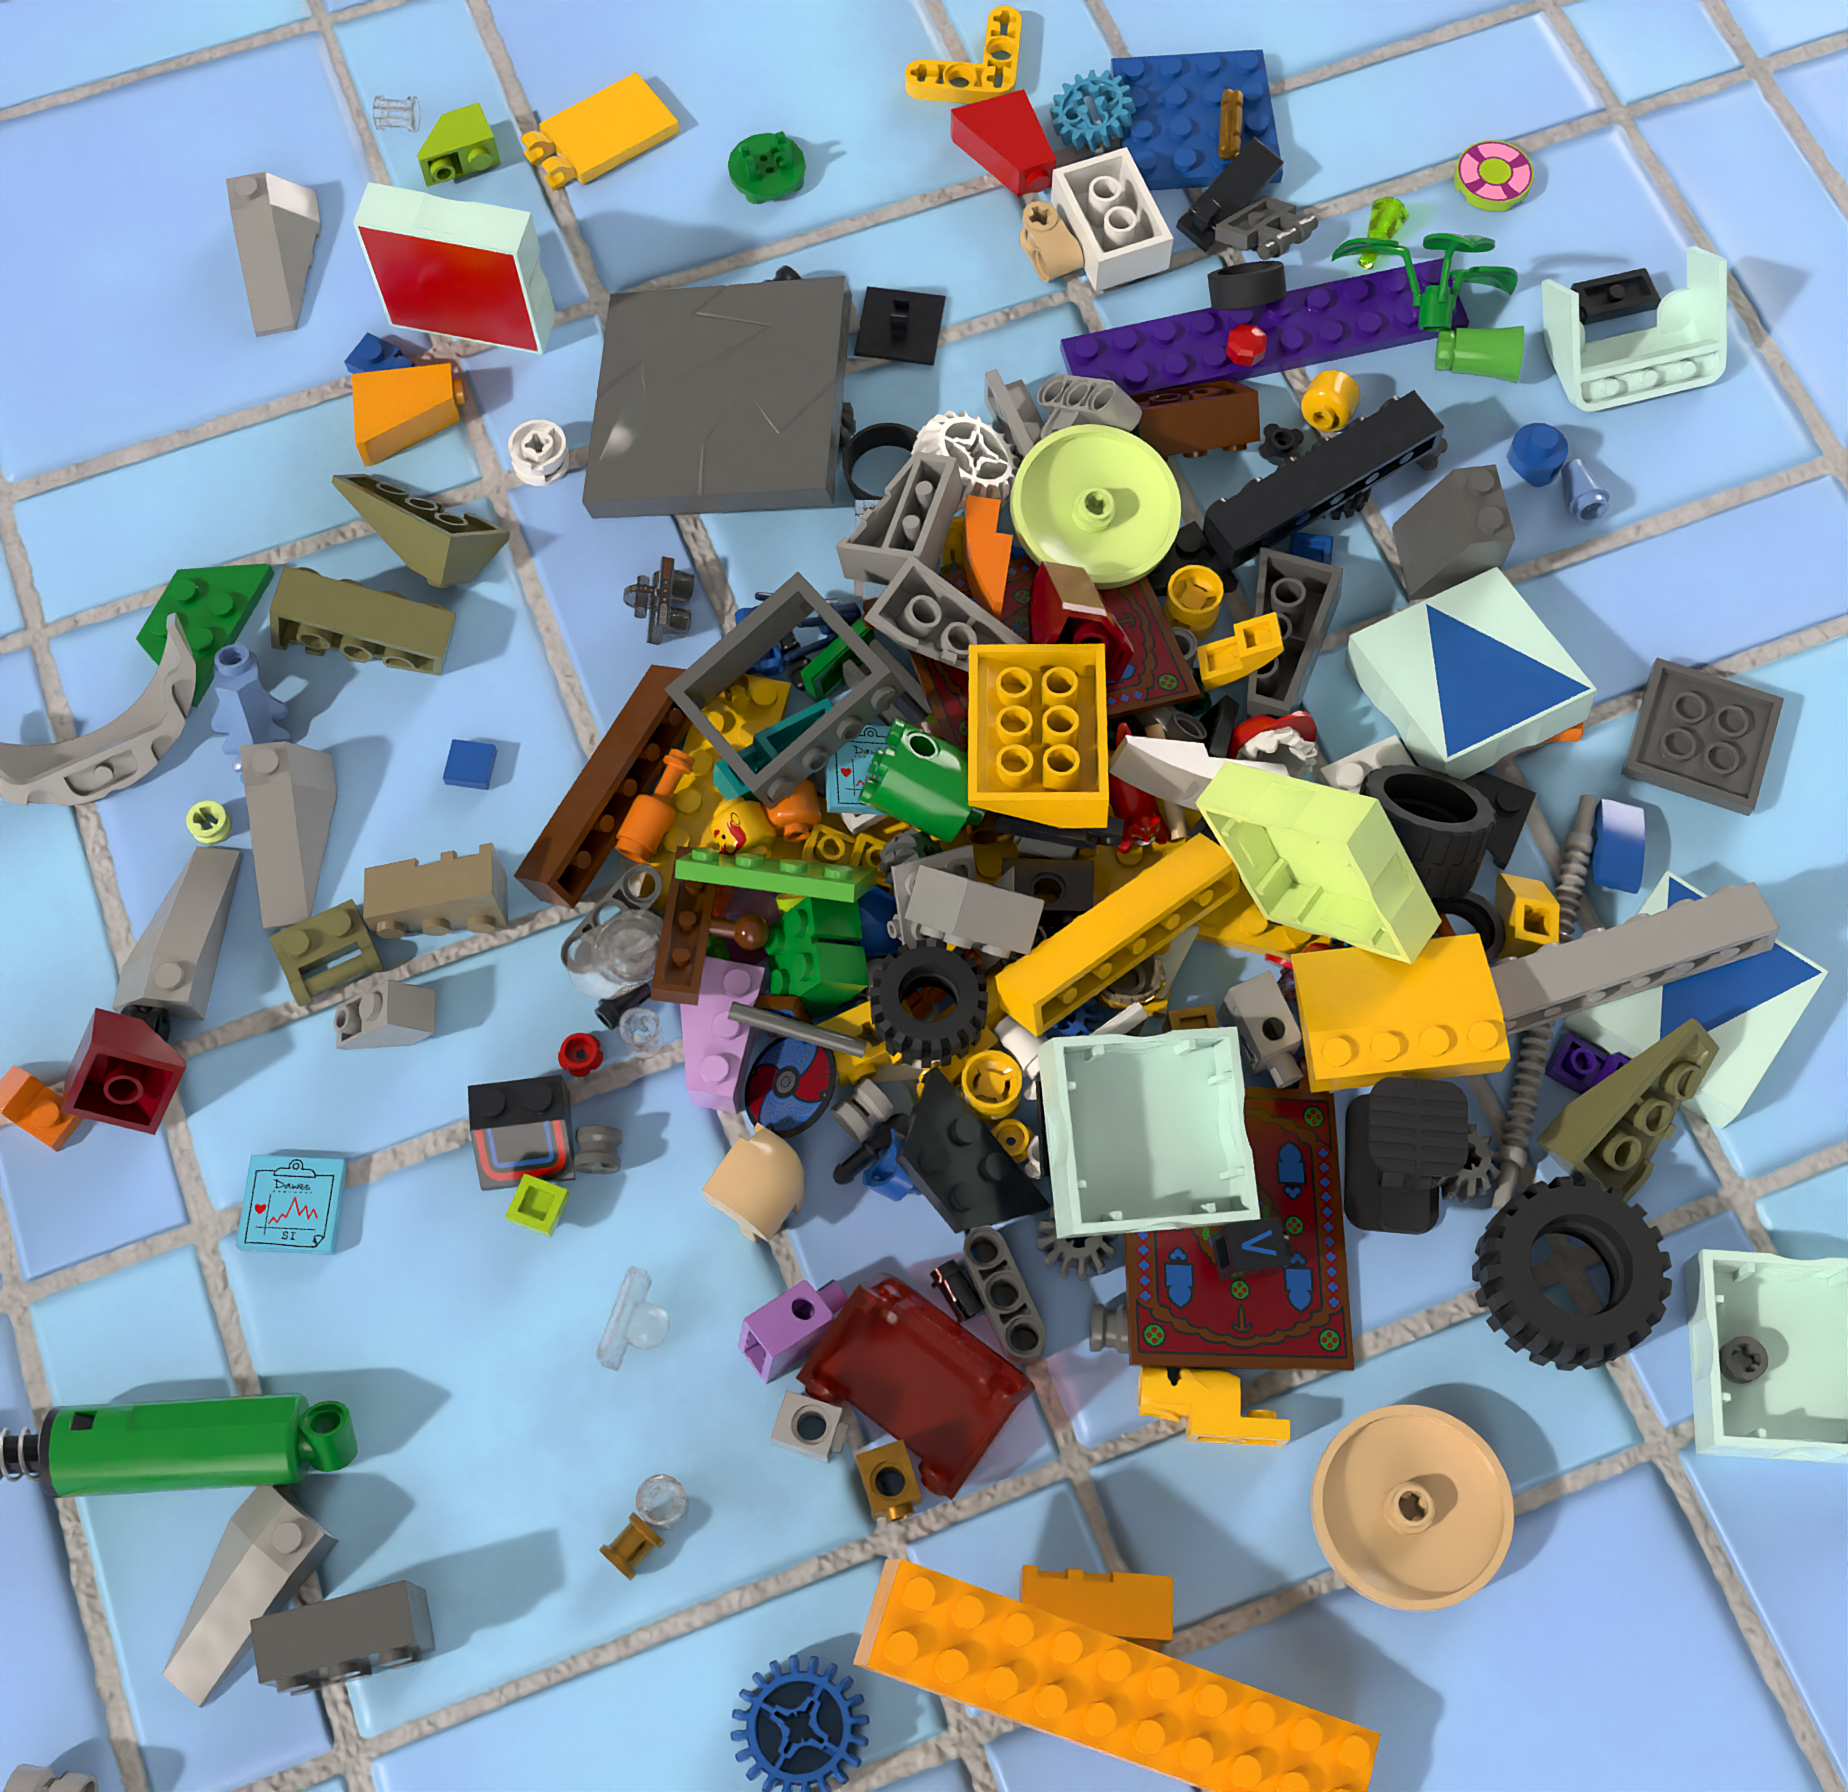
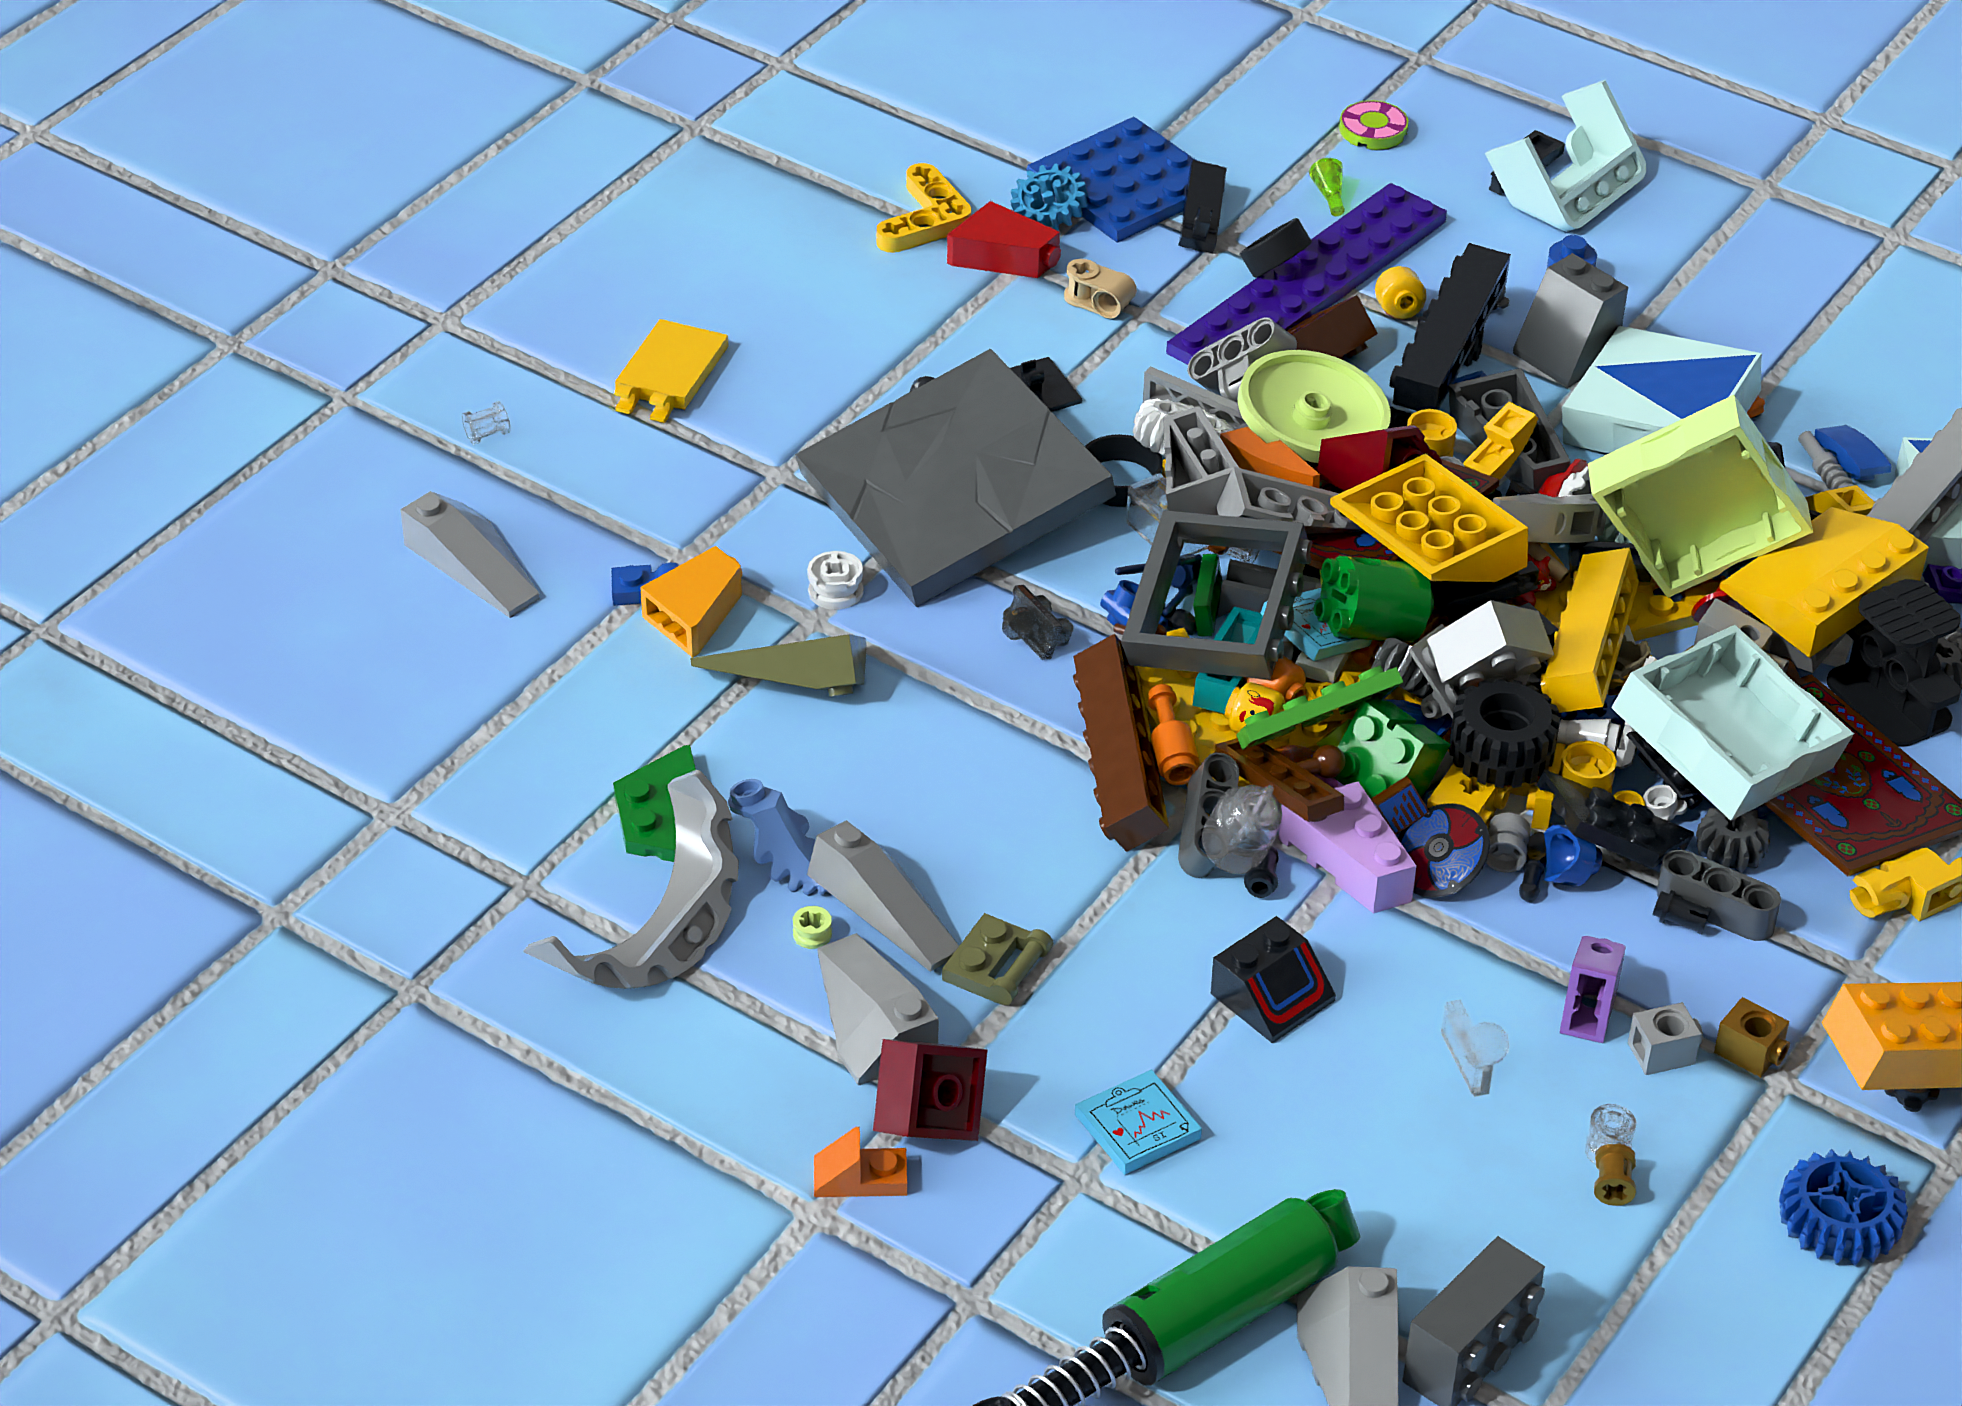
camera: 35 degrees left, 25 degrees down
olive wedge [269,566,456,676] -> none
light grey slope [334,979,435,1050] -> none
tile [353,182,556,355] -> none
dark tan wedge [363,842,508,939] -> none
lime slope [417,102,501,187] -> none
blue tile [443,739,498,790] -> none
lime tile [505,1173,570,1237] -> none
red plate [558,1033,604,1077] -> none
dark grey wheel [573,1125,623,1174] -> none
clear bush [619,1007,665,1060] -> none
tan brick [702,1122,806,1243] -> none
dark grey bar [727,1001,867,1058] -> none
green plate [728,131,806,204] -> none
clear red windscreen [796,1272,1035,1500] -> none
white brick [1051,147,1173,292] -> none
dark grey wheel [1089,1302,1129,1354] -> none
black brick [1210,1217,1291,1281] -> none
dark grey plate [1215,196,1318,260] -> none
pearl gold axle [1218,89,1243,161] -> none
red tile [1226,324,1267,367] -> none
black plate [1259,423,1304,466] -> none
green plant [1331,233,1518,332] -> none
bright green plant [1435,325,1524,384] -> none
medium blue cone [1561,459,1610,523] -> none
dark grey plate [1621,657,1784,816] -> none

